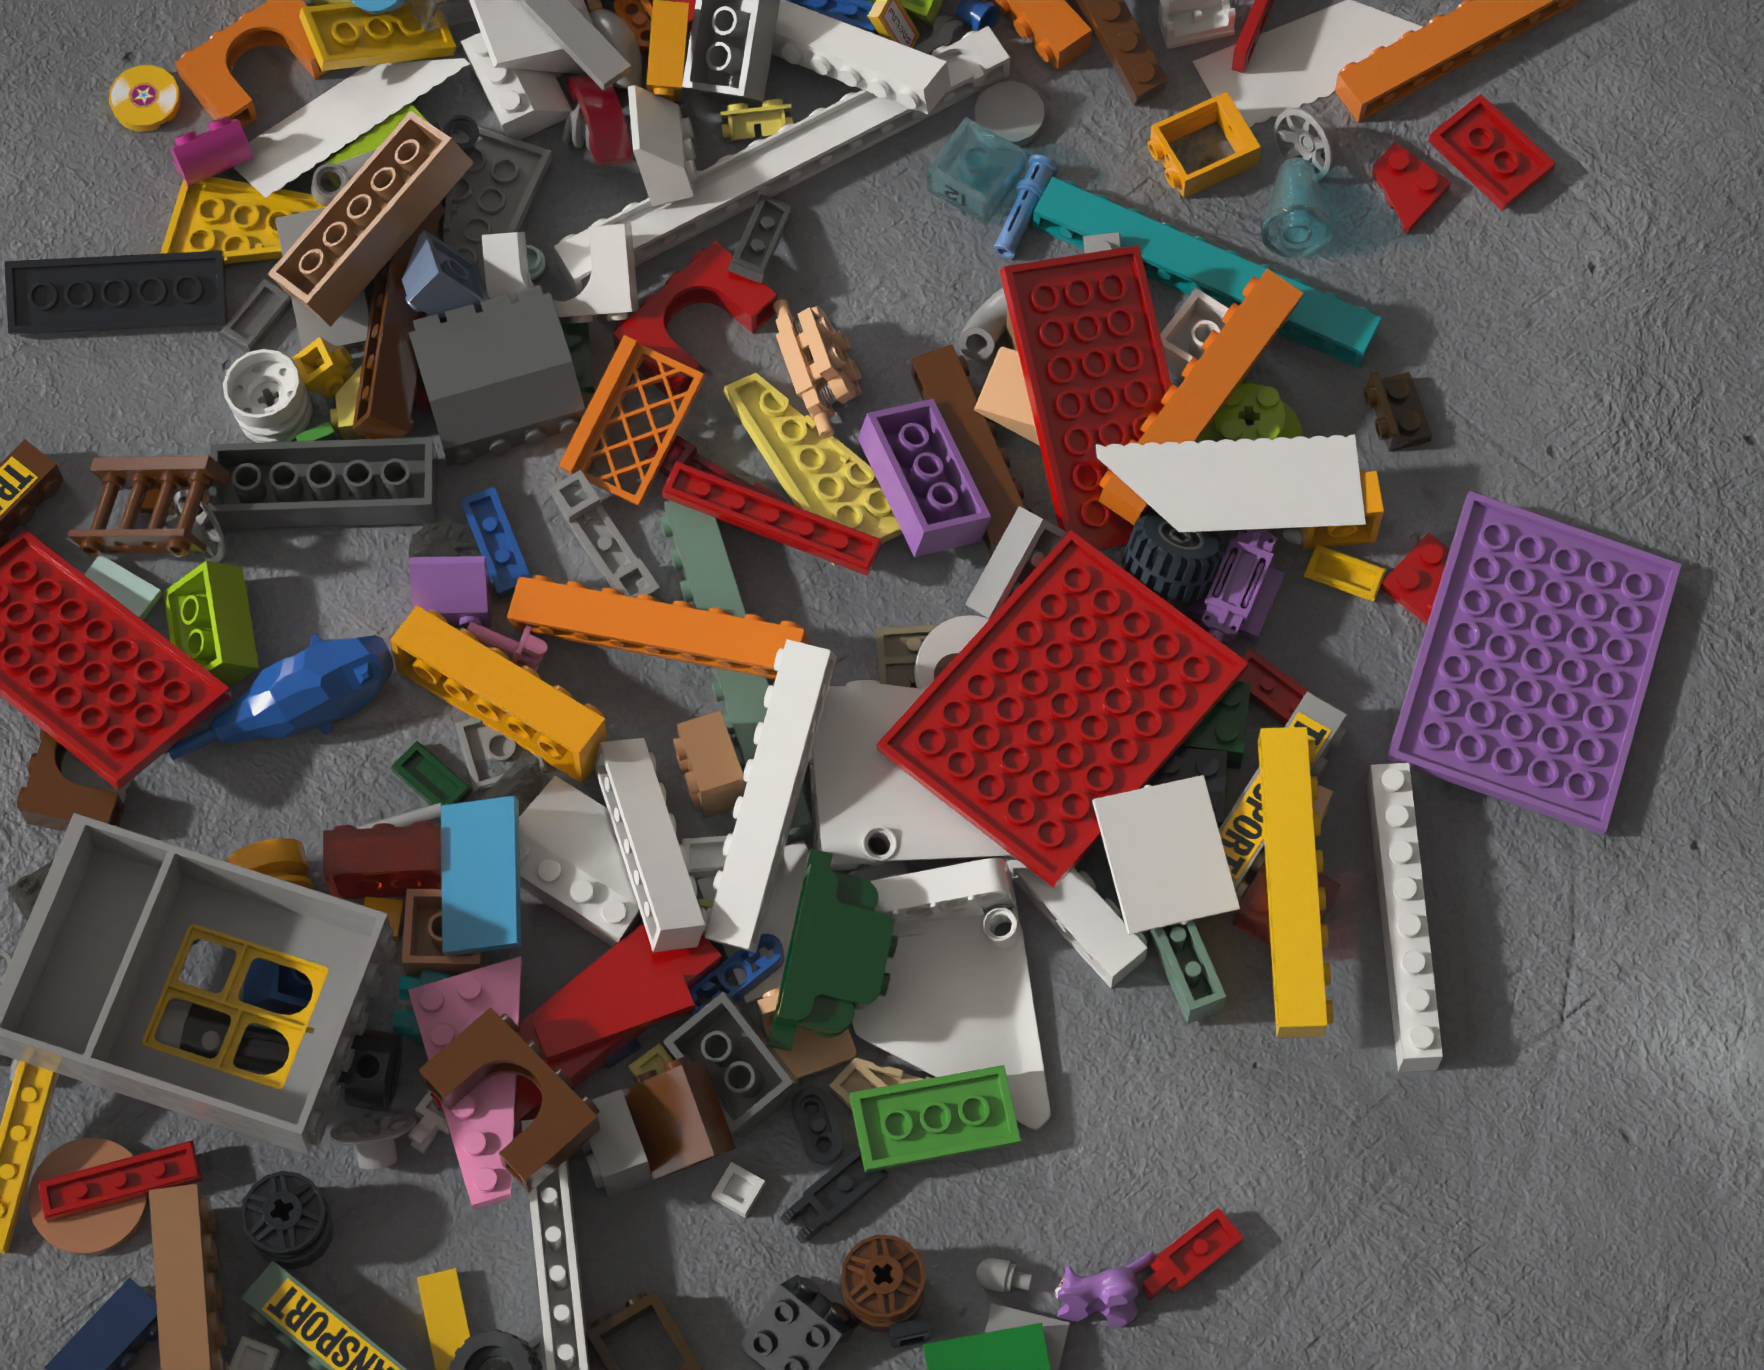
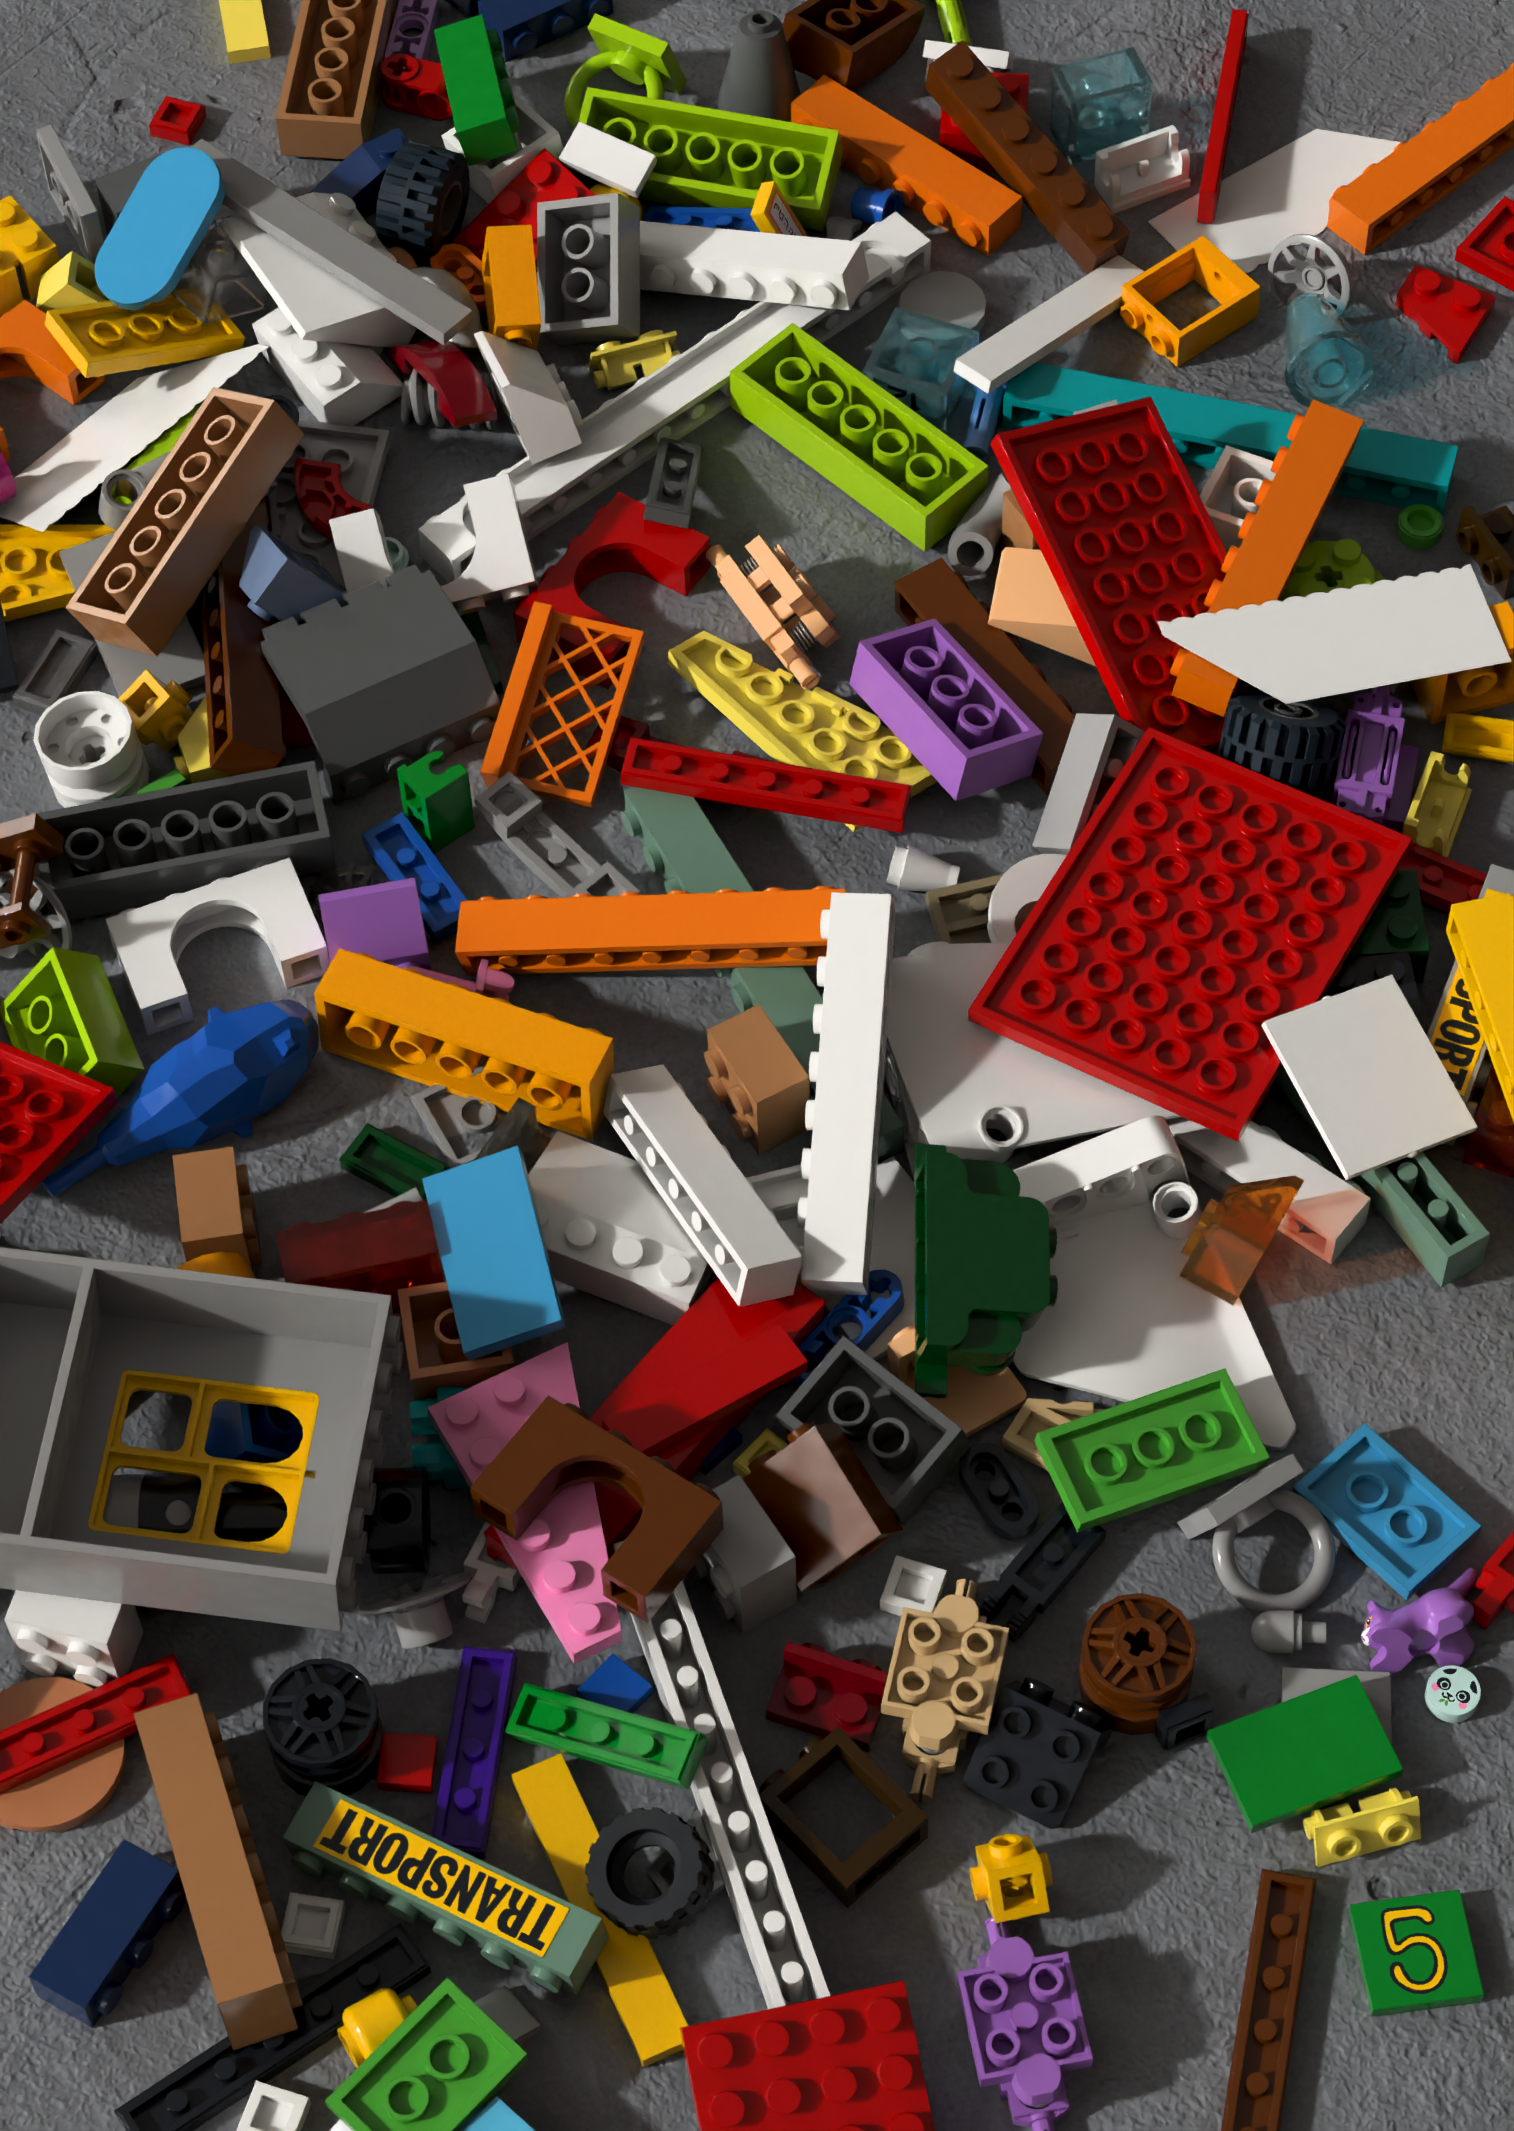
camera: 10 degrees left, 10 degrees down
none -> white brick [4,1590,144,1689]
none -> white arch [106,857,330,1035]
none -> medium nougat brick [172,1146,262,1273]
none -> red tile [293,457,373,541]
none -> red tile [377,1732,439,1794]
none -> green hinge [397,751,475,854]
none -> dark purple tile [431,1647,518,1860]
none -> green tile [504,1683,709,1790]
none -> blue tile [576,1653,653,1713]
none -> lime brick [730,323,989,552]
none -> dark red bracket [766,1642,888,1752]
none -> tan piece [881,1579,1009,1803]
none -> white cone [887,844,960,892]
none -> white tile [954,255,1144,393]
none -> light grey tile [1177,1453,1336,1613]
none -> clear orange slope [1180,1176,1304,1305]
none -> dark azure plate [1292,1423,1481,1601]
none -> bright green tile [1396,504,1444,550]
none -> light yellow hinge [1402,751,1472,857]
none -> light aqua tile [1424,1665,1481,1723]

